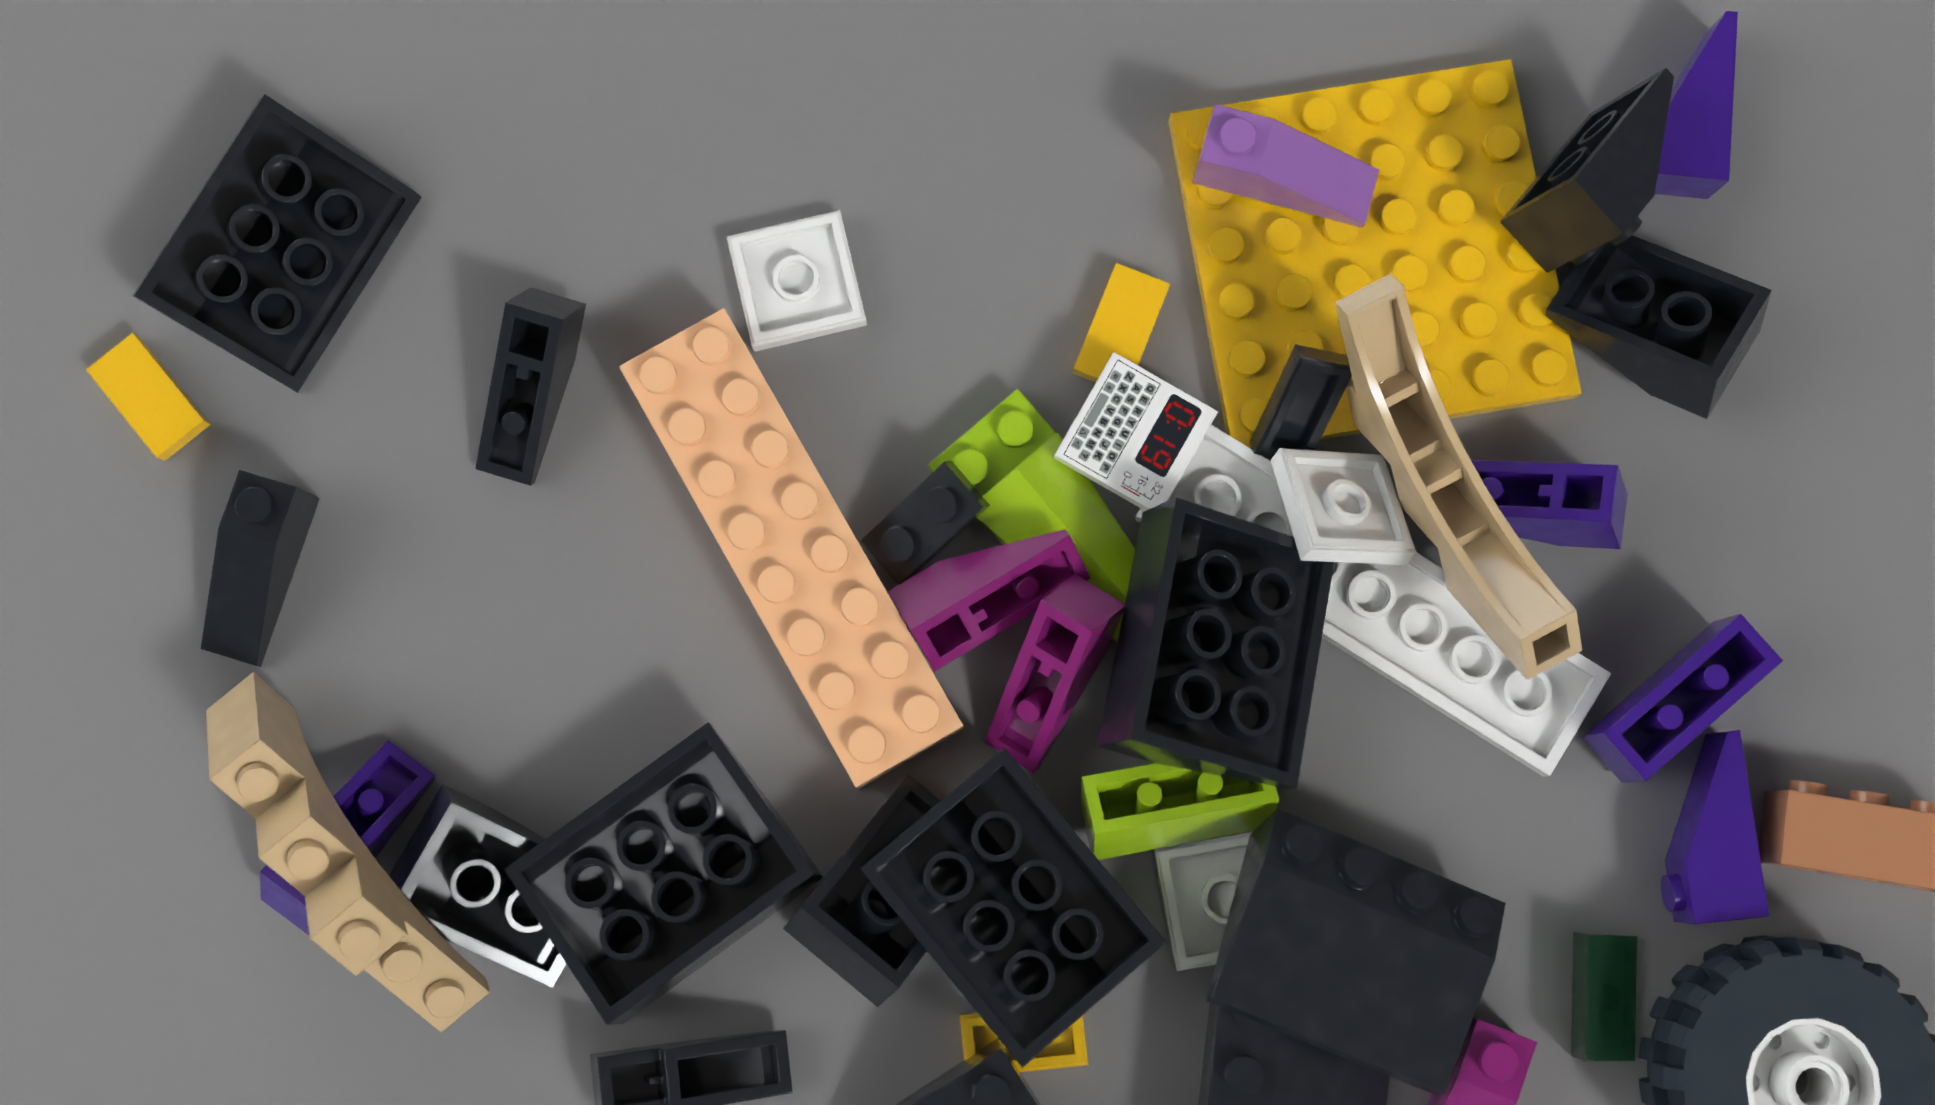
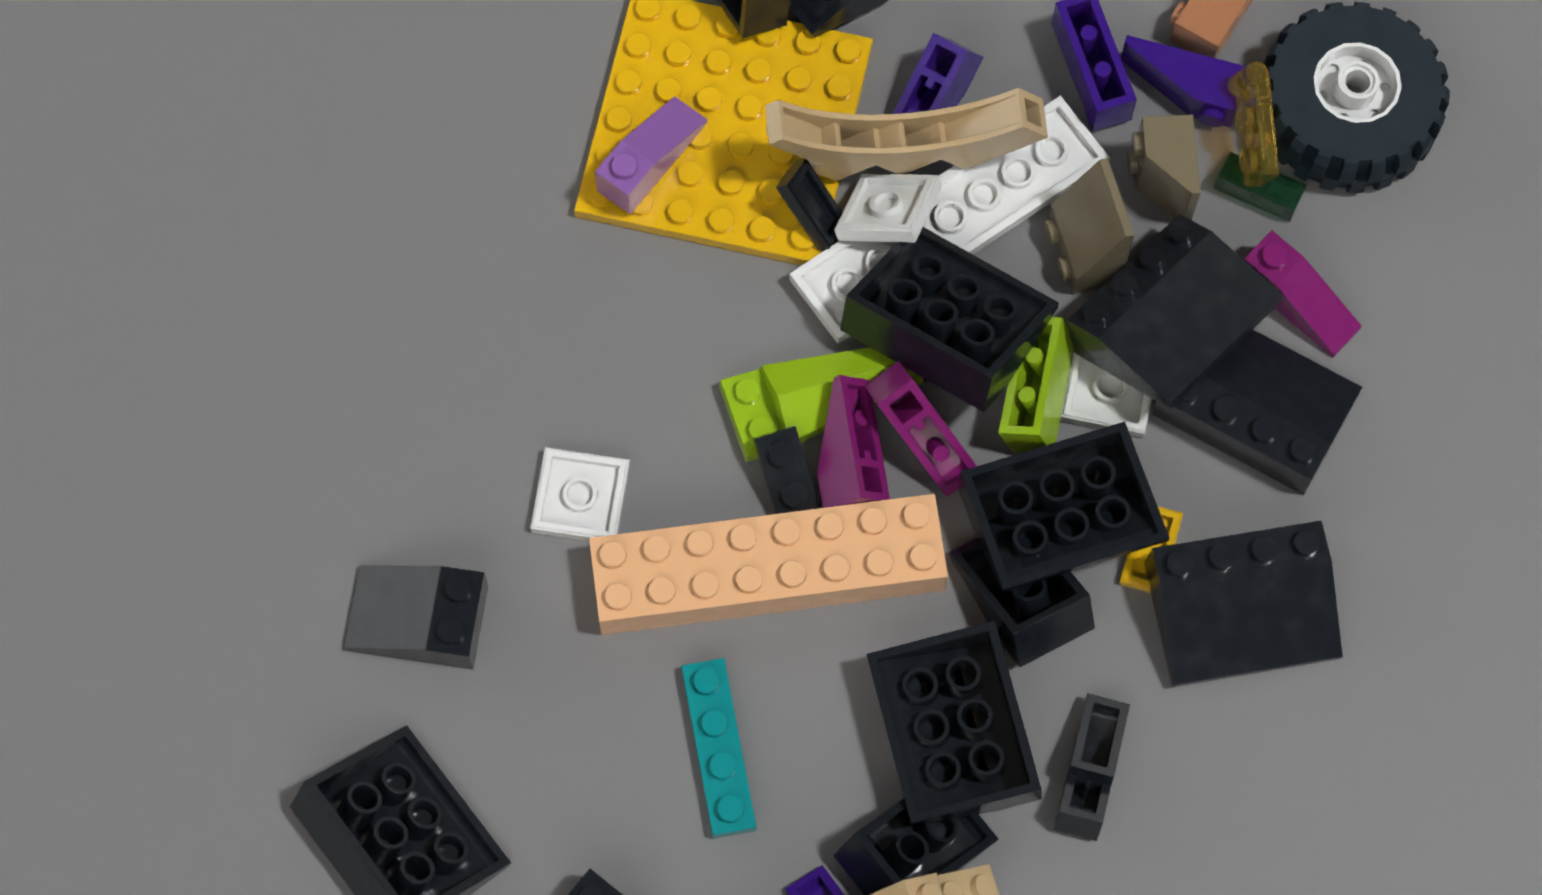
camera: 70 degrees left, 10 degrees down
black slope [475,287,586,486] -> none
tile [1053,352,1218,511] -> none
yellow tile [1072,263,1170,382] -> none
none -> black slope [344,566,488,669]
none -> teal plate [681,658,757,839]
none -> dark tan slope [1044,158,1134,294]
none -> dark tan slope [1127,115,1201,220]
none -> clear yellow plate [1228,61,1279,187]

